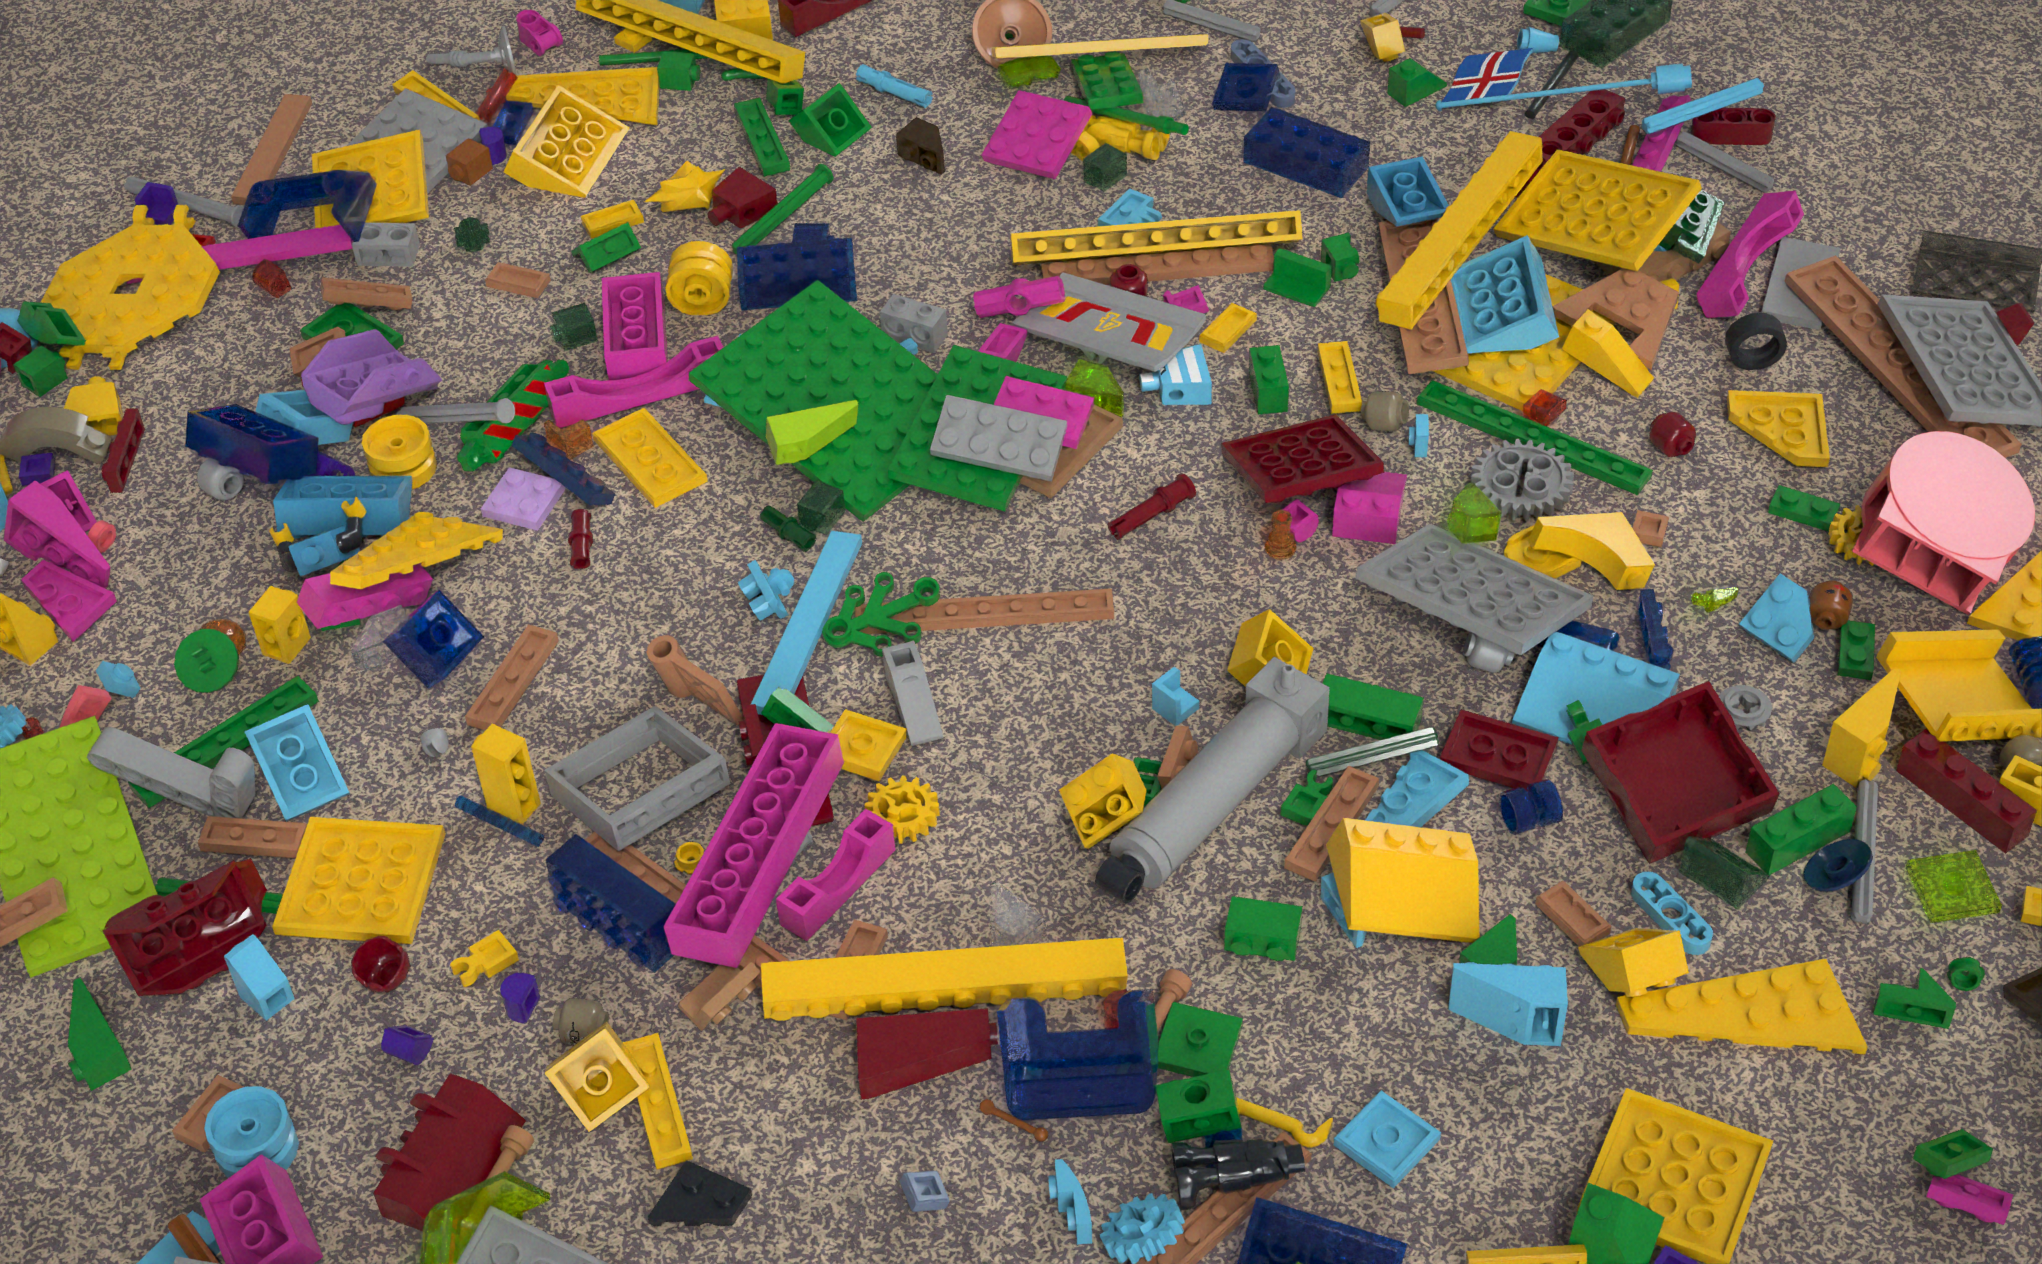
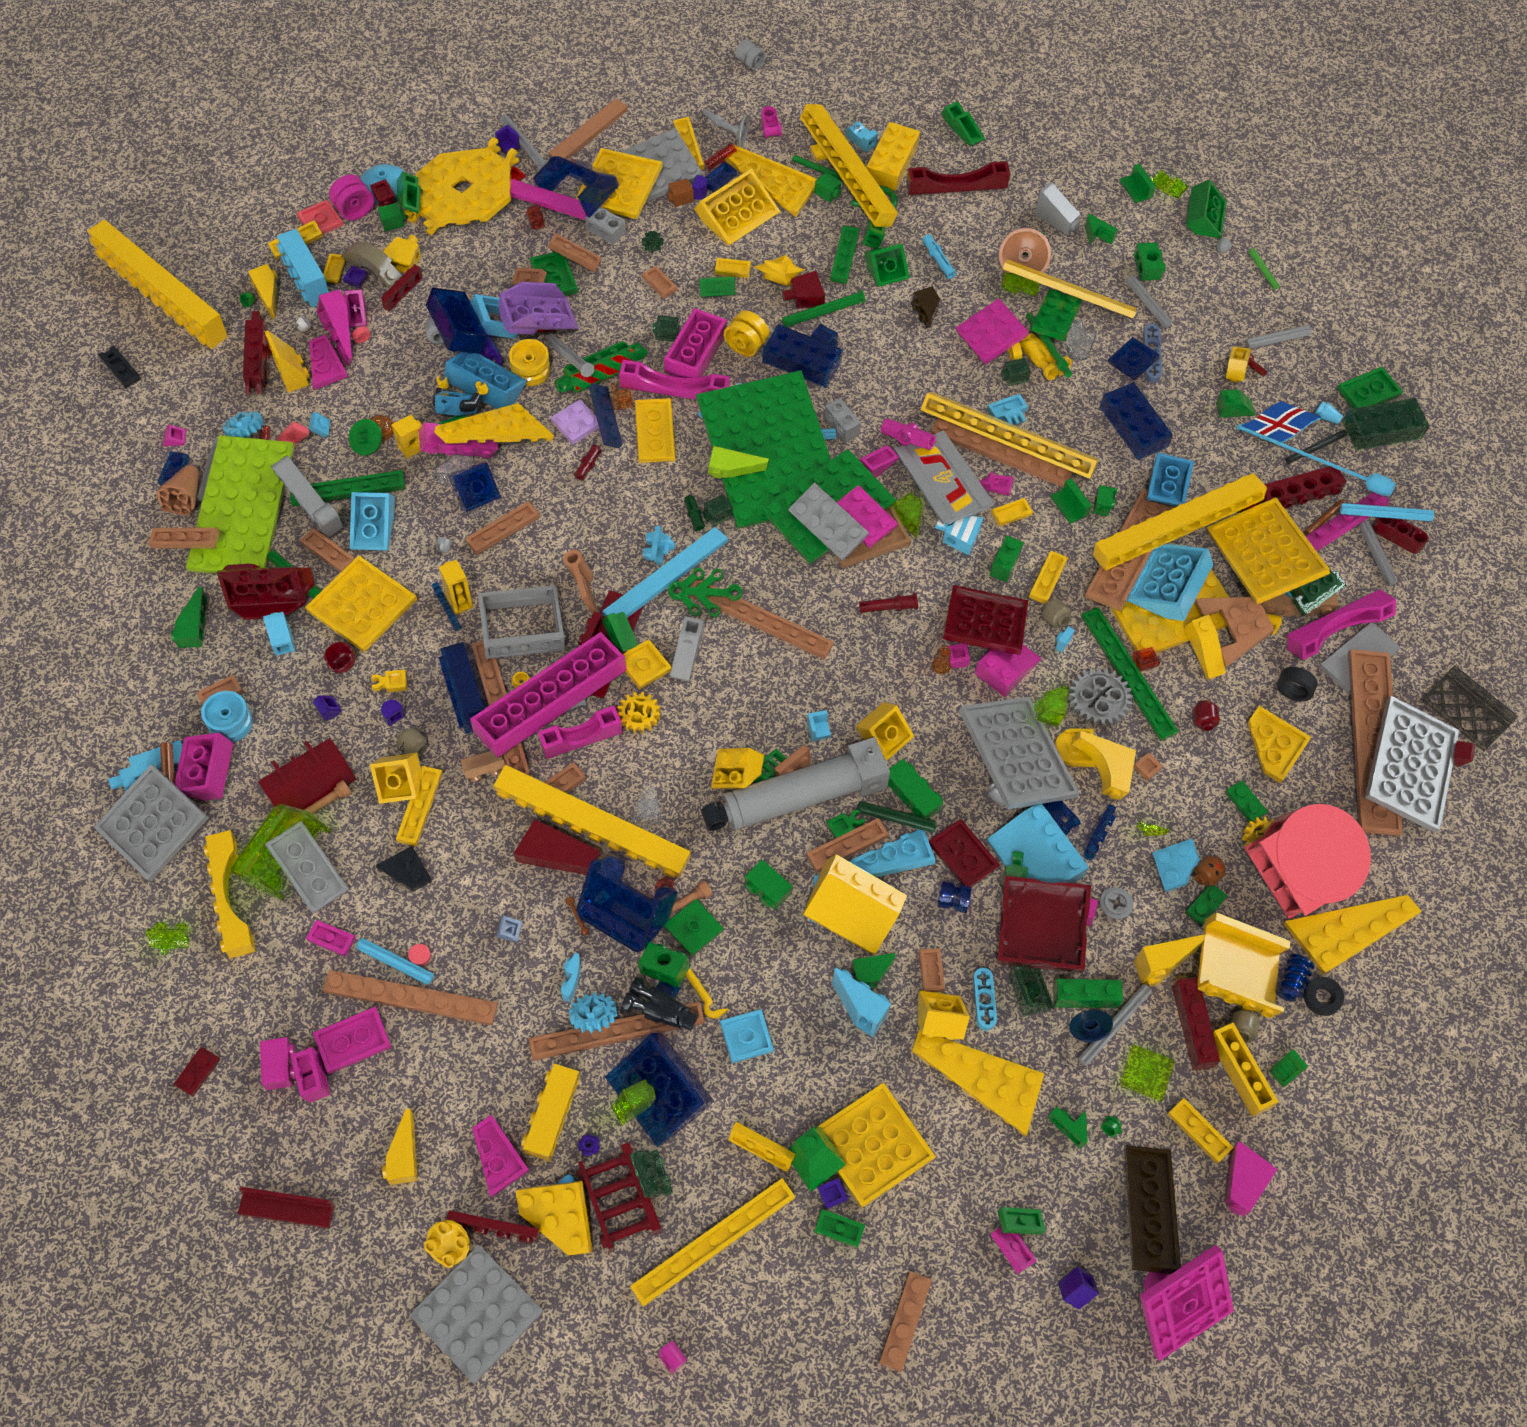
camera: 25 degrees right, 15 degrees up
dark red head [1110,264,1148,297] -> none

